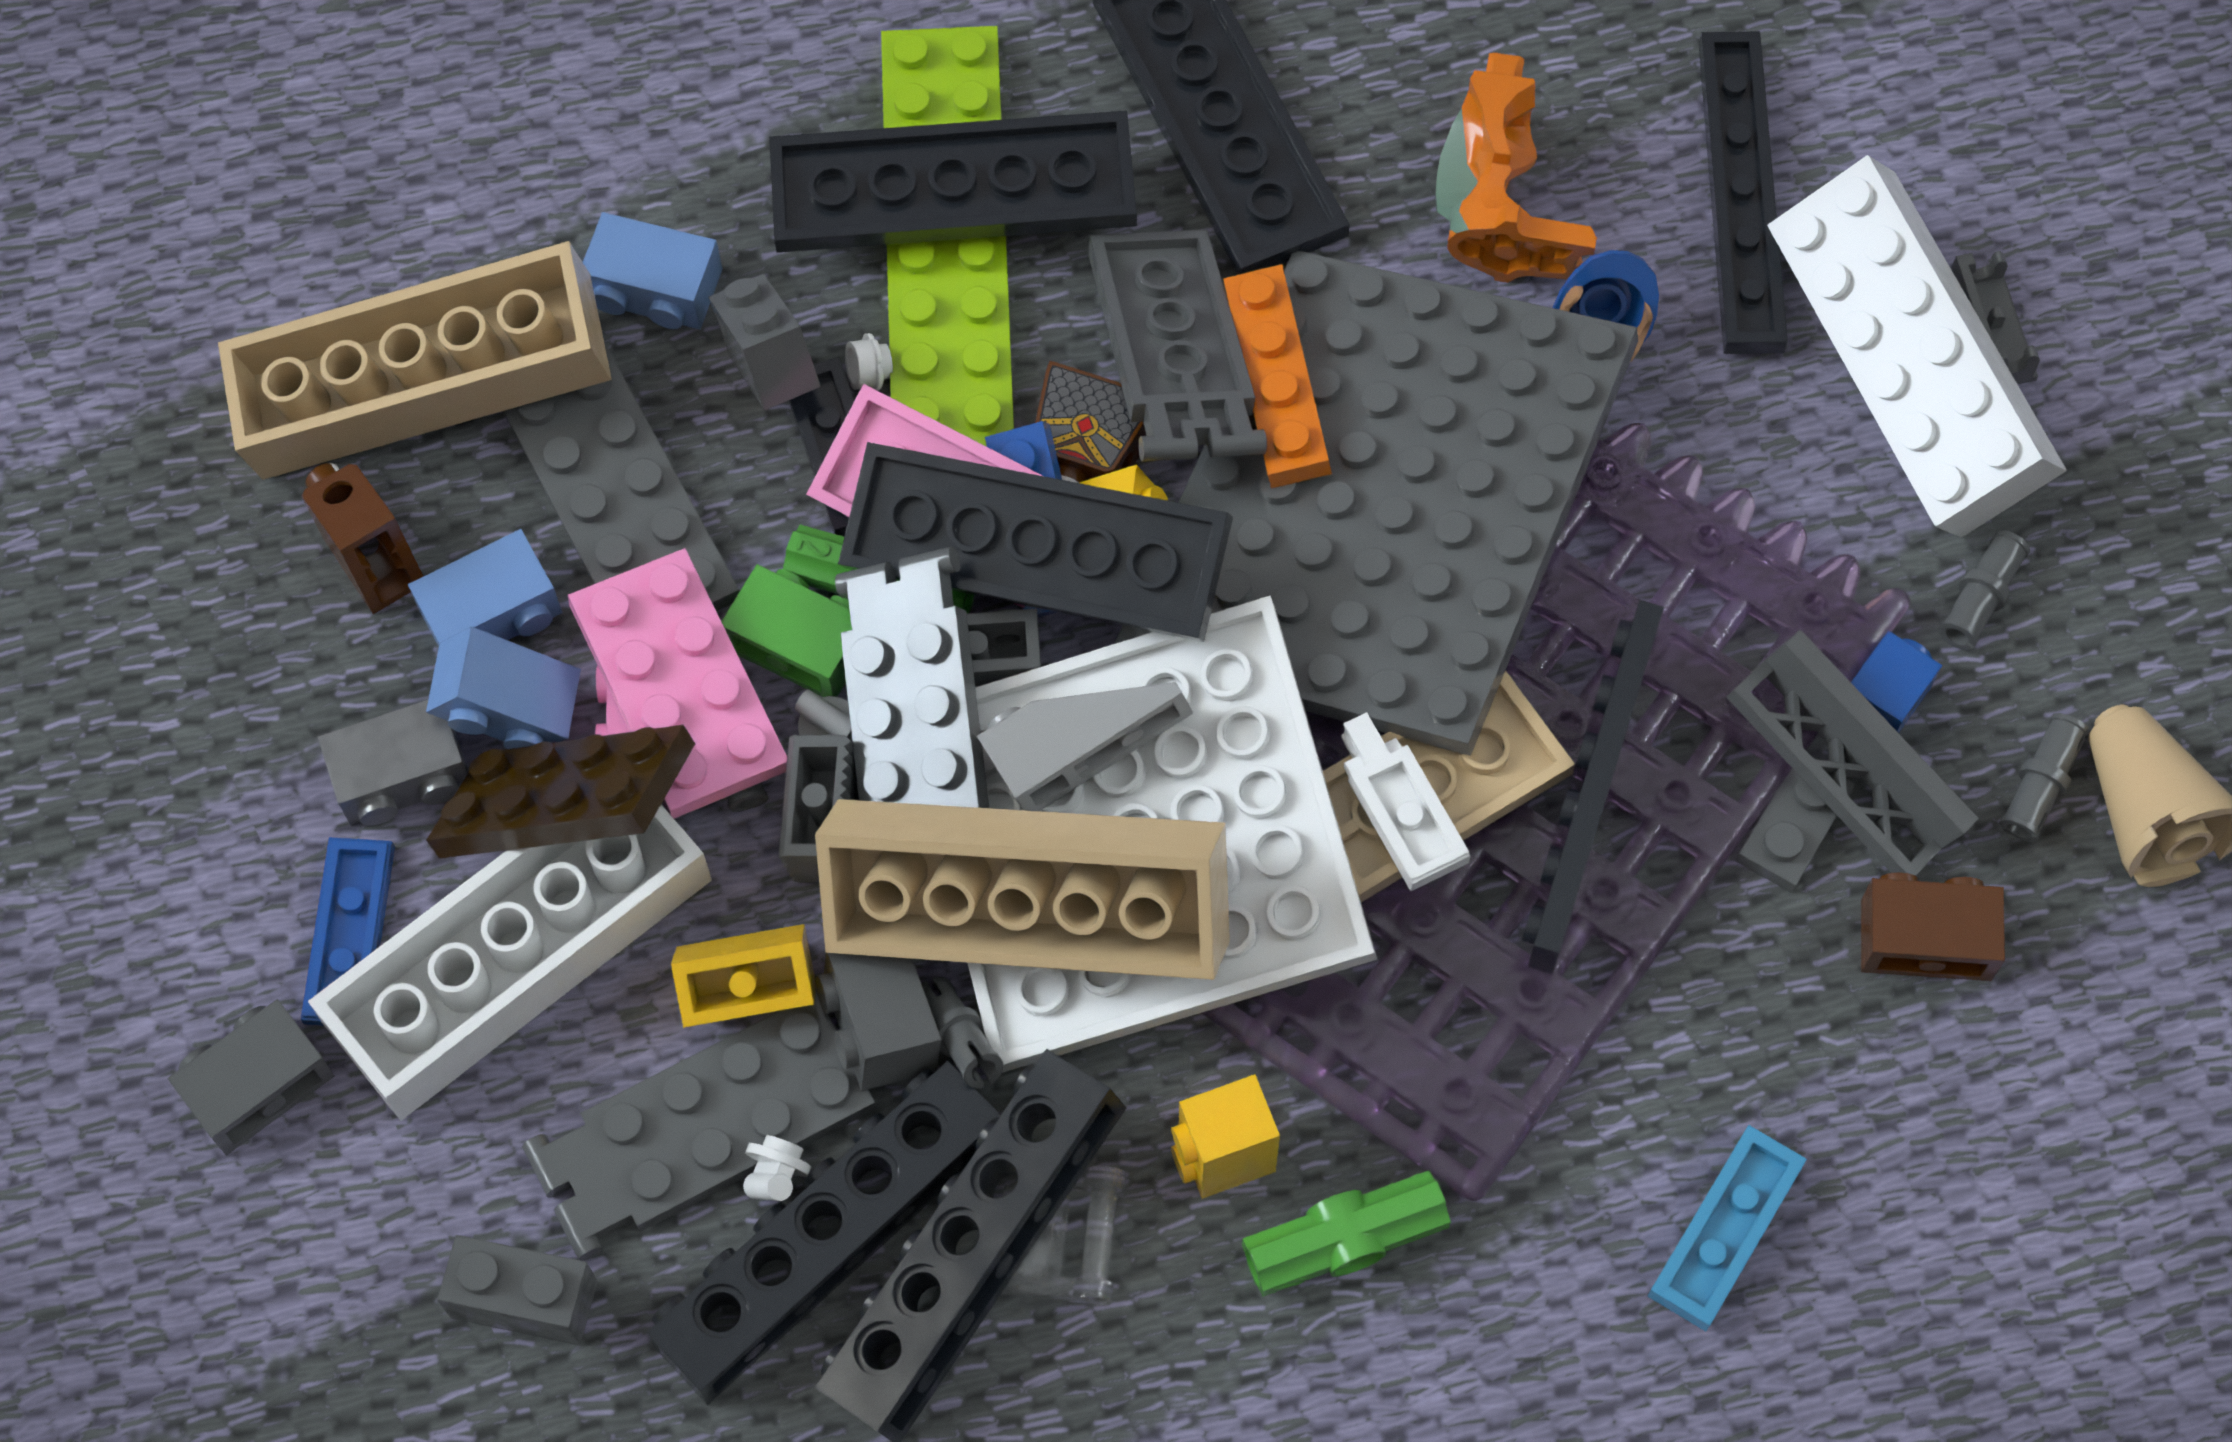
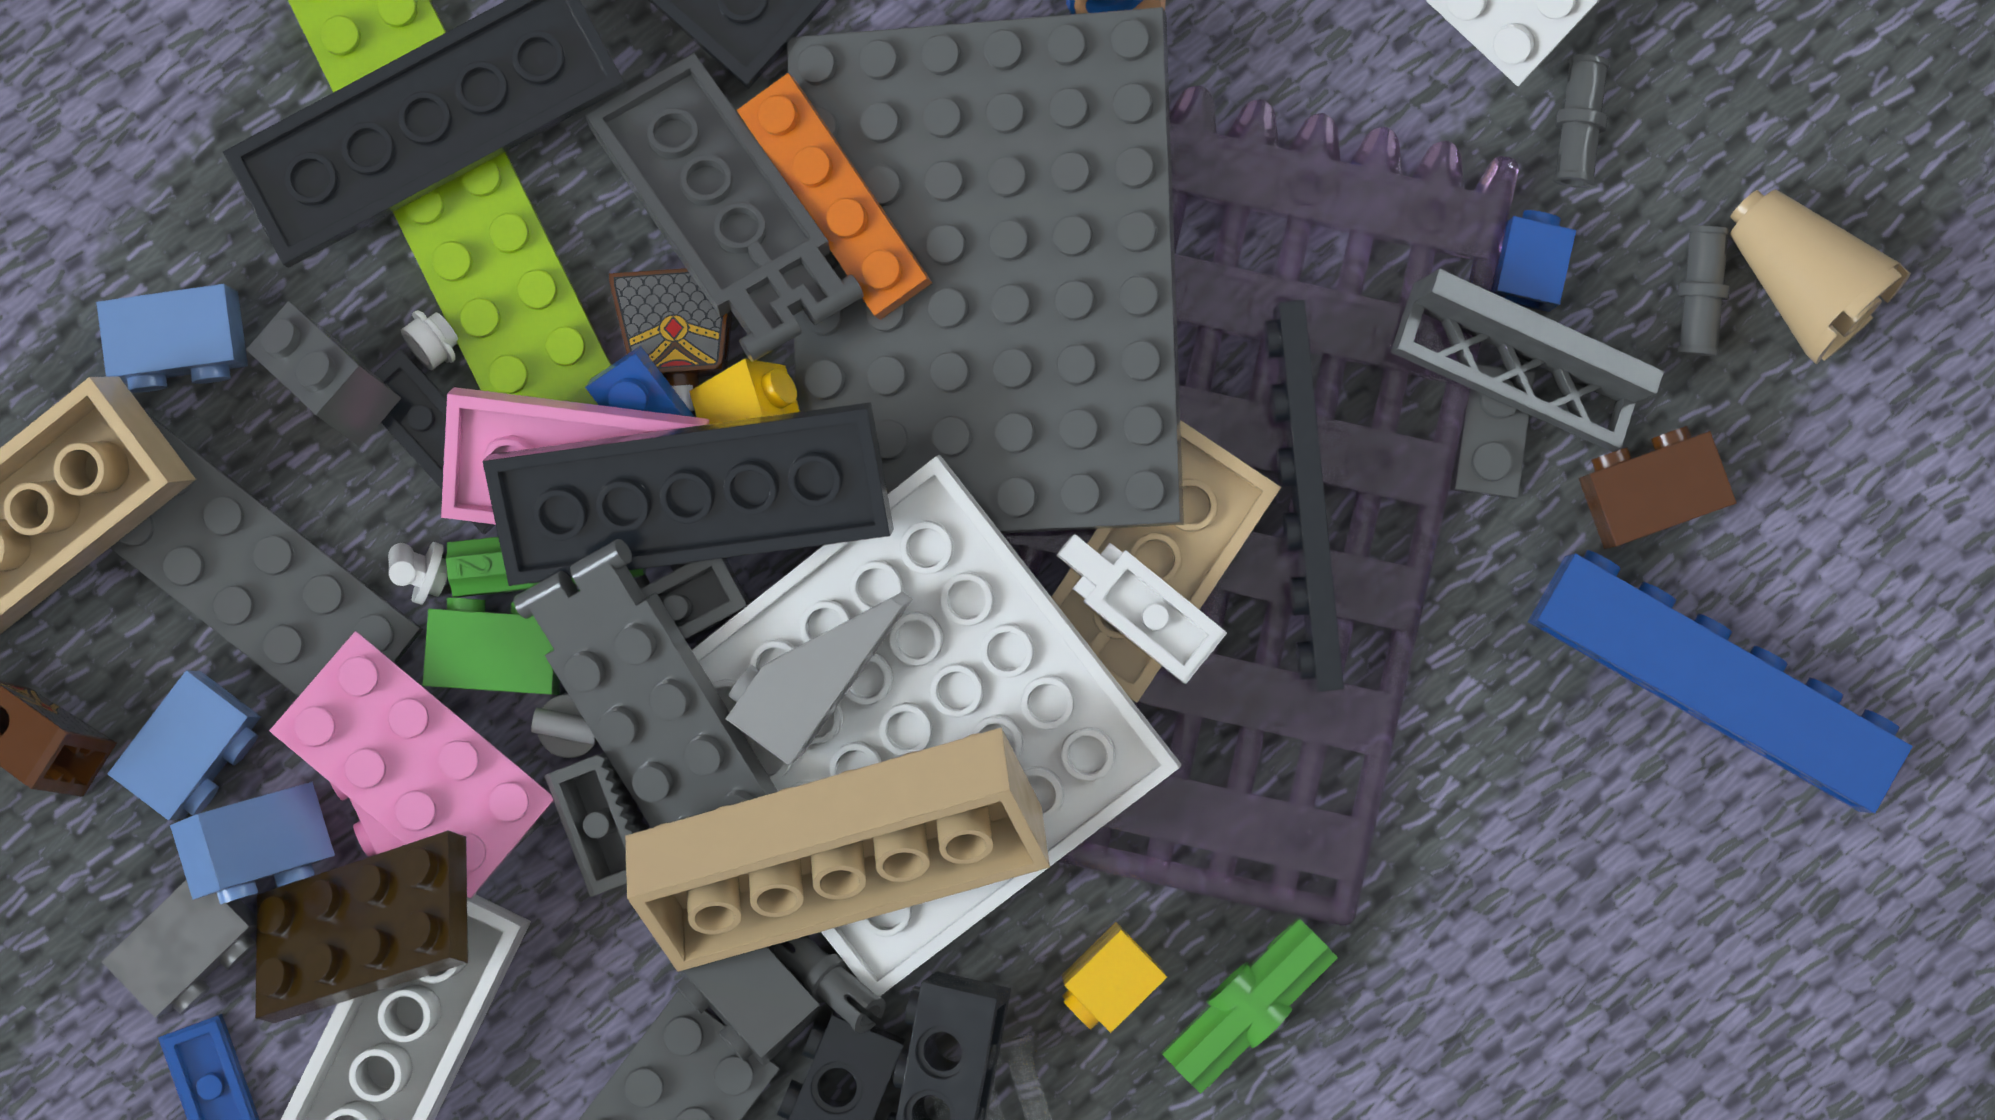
camera: 30 degrees left, 20 degrees up
yellow brick [671,924,816,1028] -> none
dark azure plate [1647,1125,1807,1332] -> none
none -> white plate [388,542,448,605]
none -> blue brick [1528,550,1913,814]

